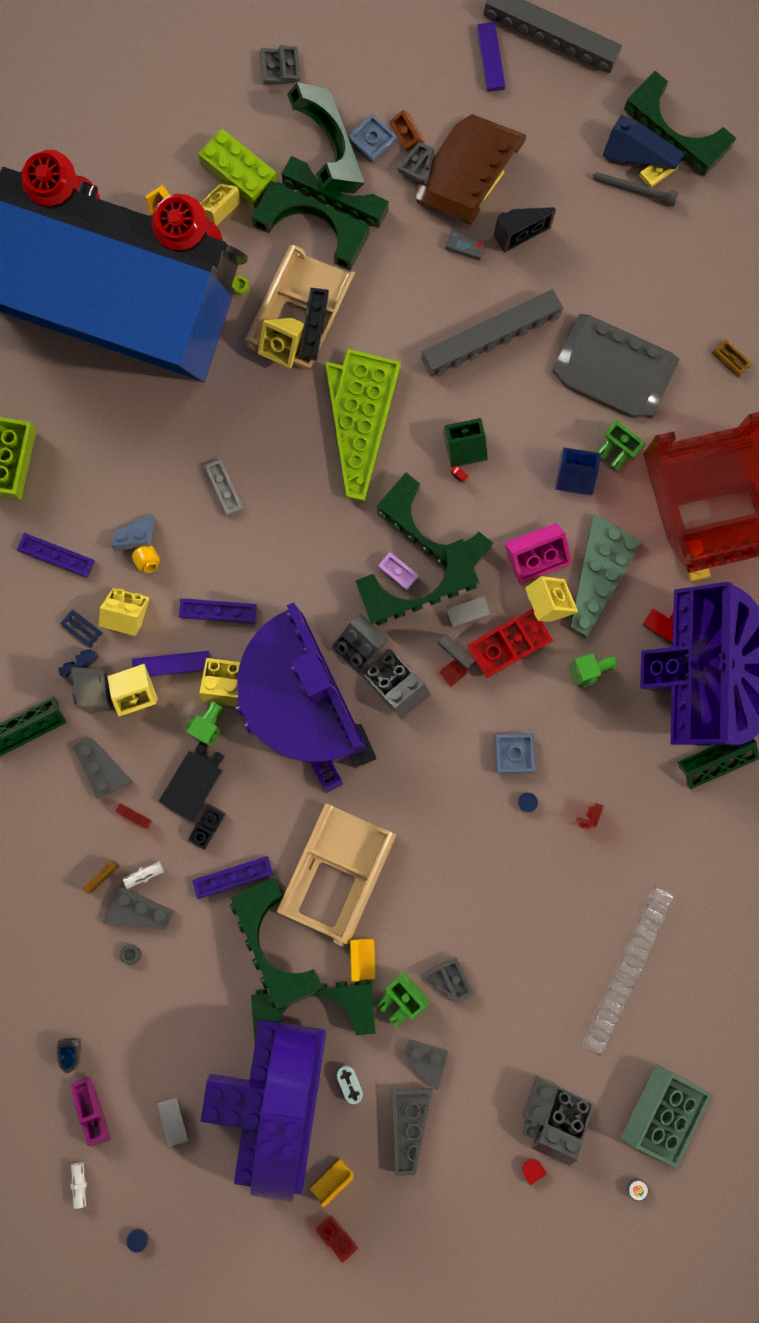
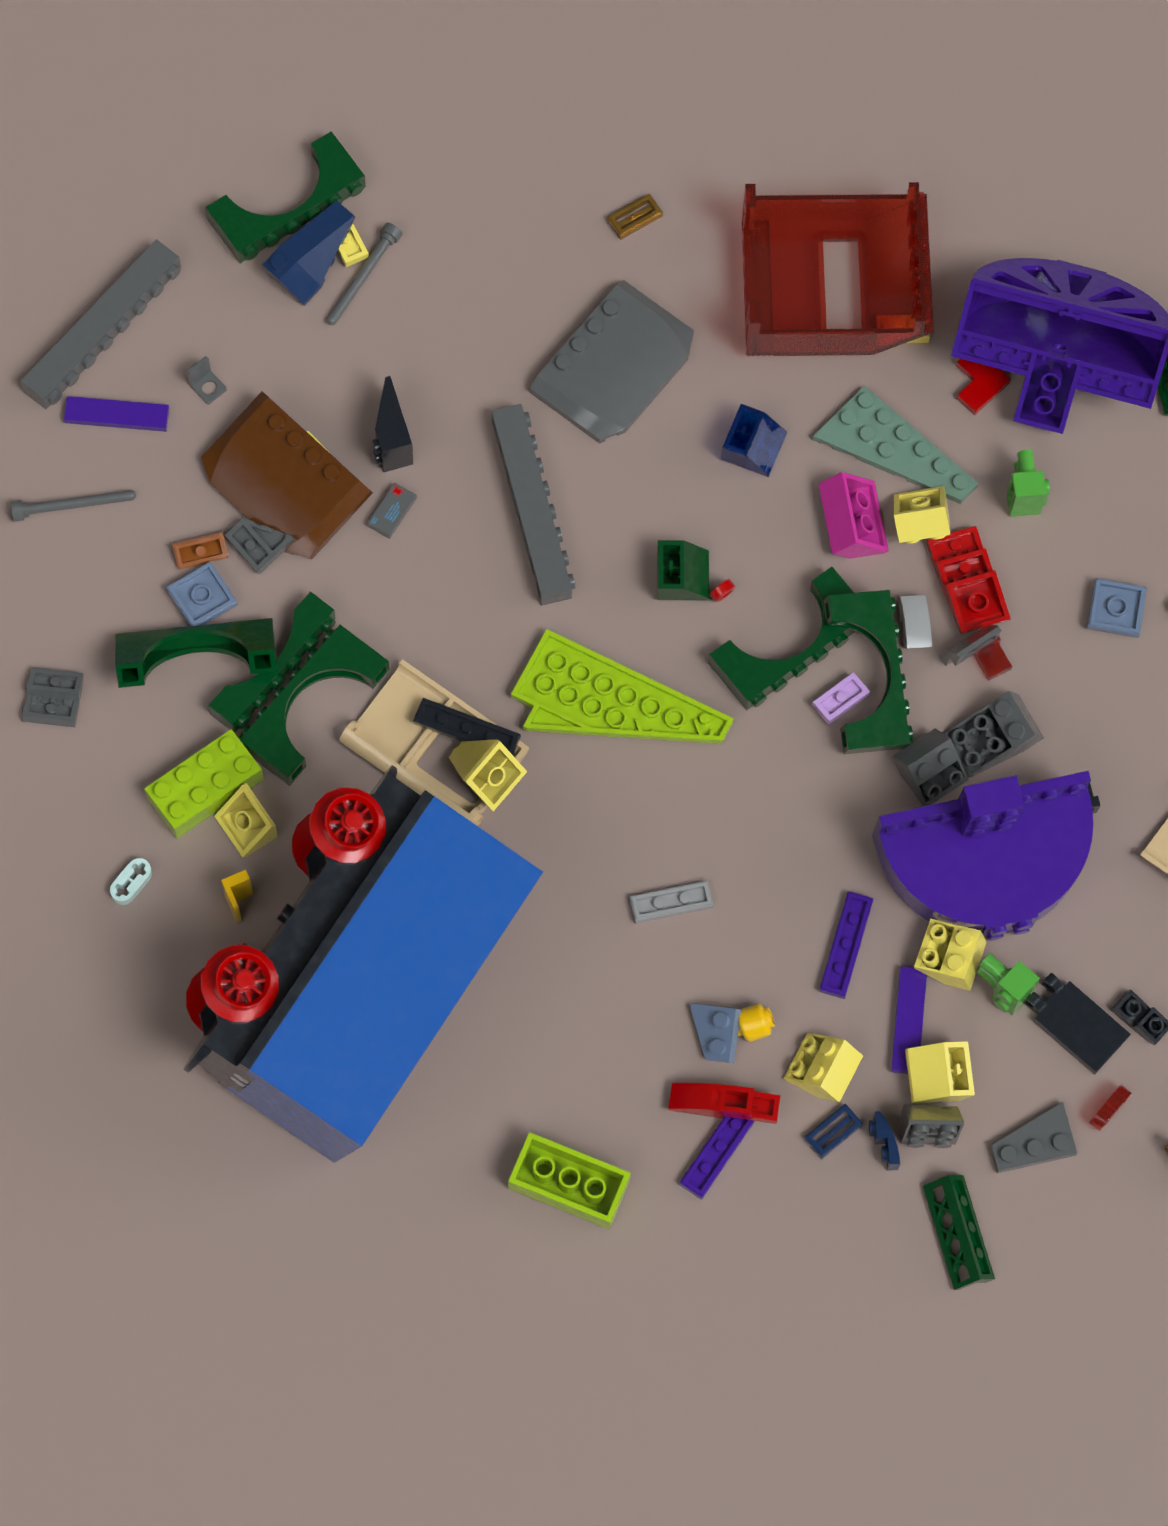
camera: 75 degrees left, 10 degrees down
dark purple slope [310,763,343,793] -> none
bright green brick [595,420,646,472] -> none
none -> dark grey piece [11,490,136,522]
none -> light aqua beam [110,858,152,905]
none -> dark grey bracket [187,356,227,404]
none -> red slope [668,1083,781,1124]

